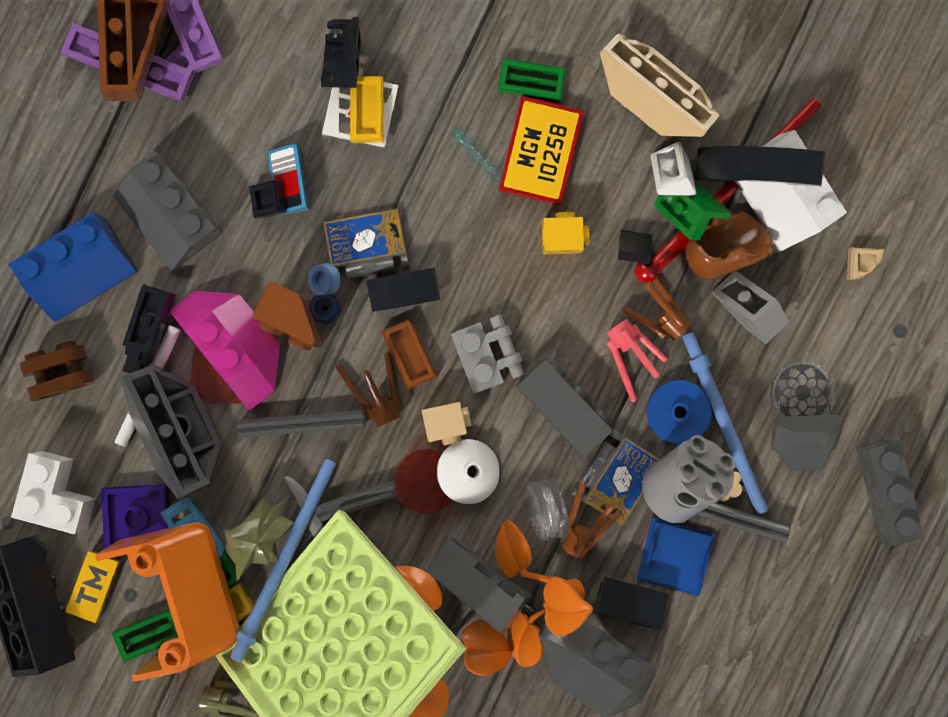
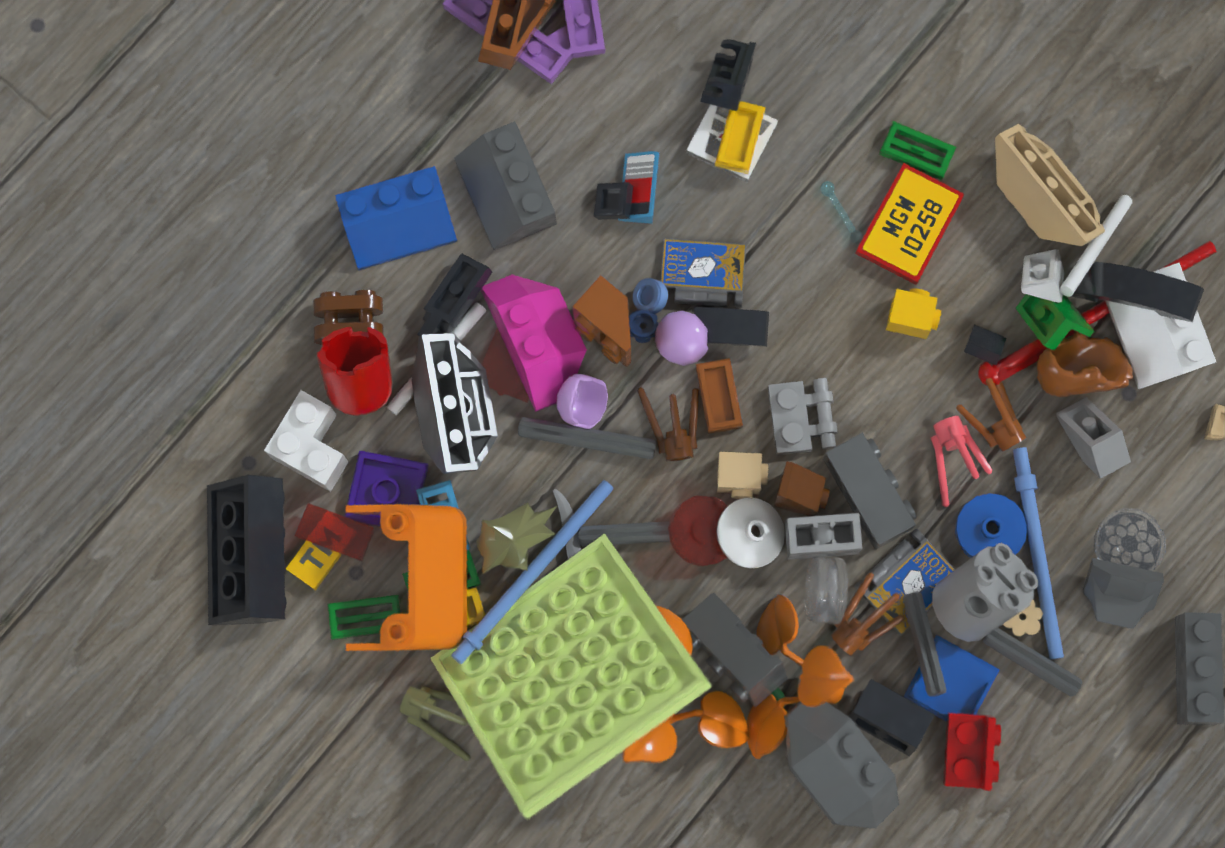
camera: 15 degrees right, 10 degrees down
none -> clear red tile [295,503,375,562]
none -> red cylinder [317,327,392,416]
none -> lavender hair [557,374,608,429]
none -> lavender hair [655,310,708,366]
none -> reddish brown slope [774,461,830,516]
none -> light grey brick [785,513,862,560]
none -> dark grey axle [903,592,946,697]
none -> red bracket [943,712,1001,791]
none -> white bar [1060,195,1132,297]

